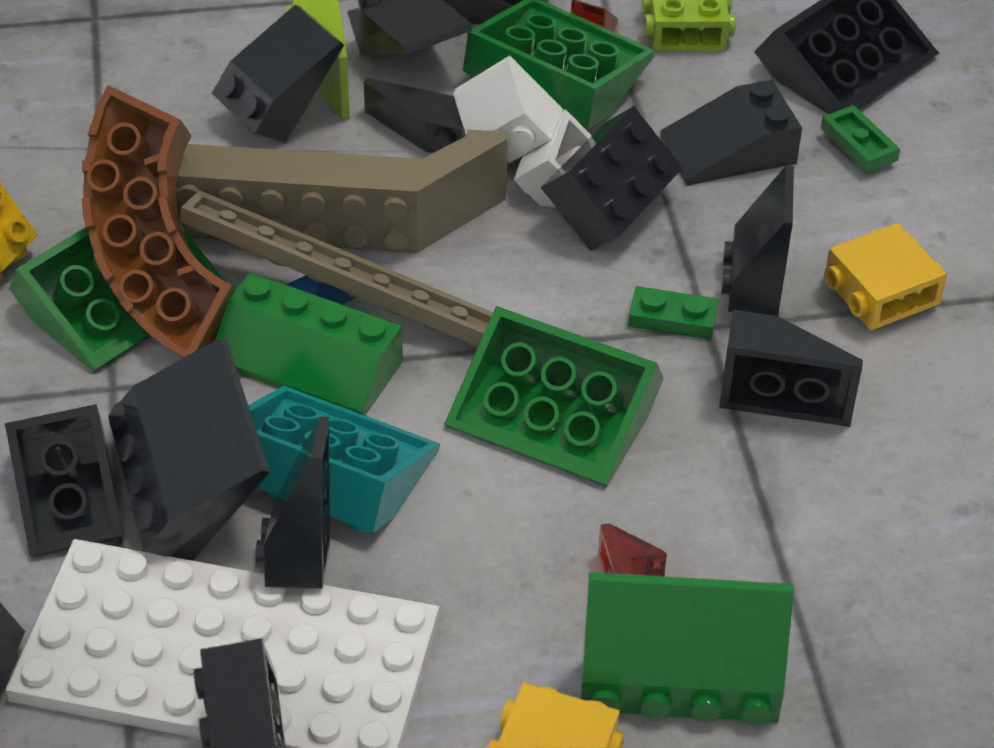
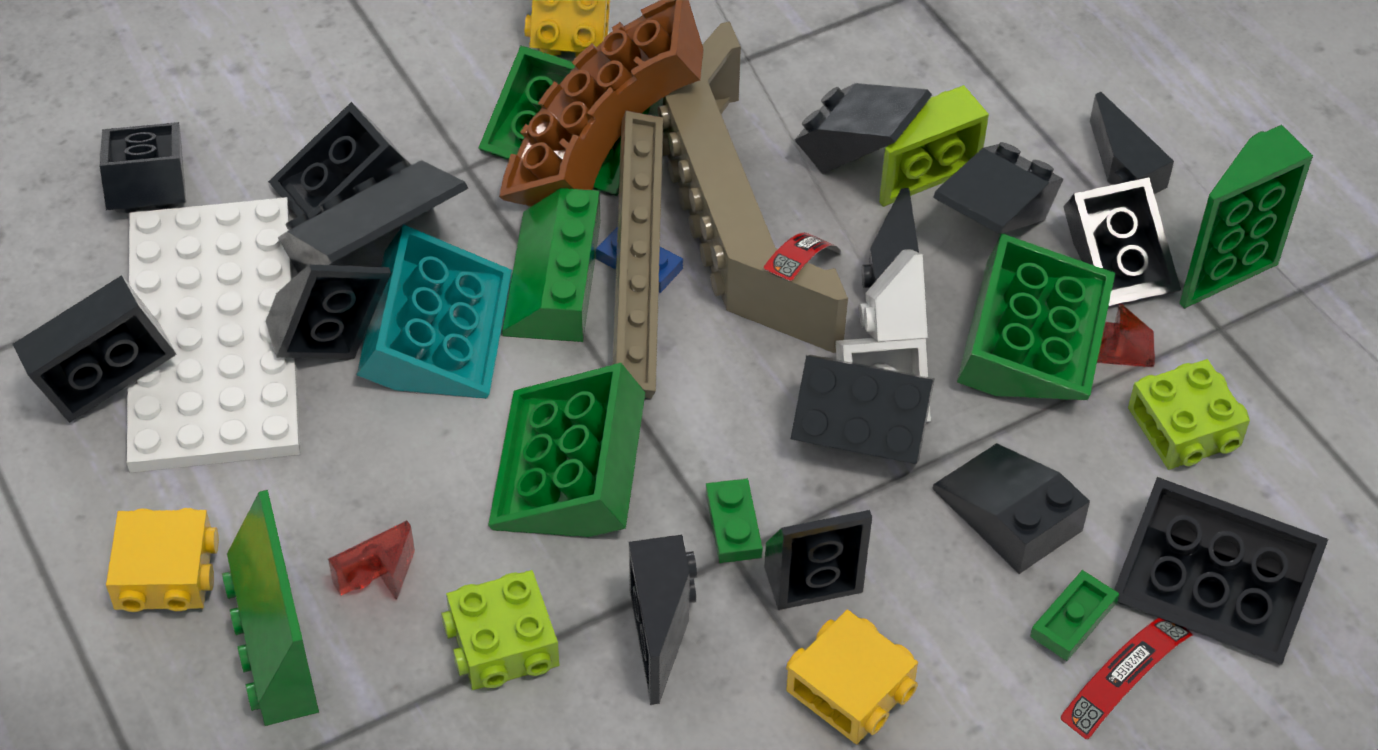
camera: 70 degrees right, 5 degrees up
none -> lime brick [441,570,560,691]
none -> sticker [764,232,841,281]
none -> sticker [1061,618,1193,739]

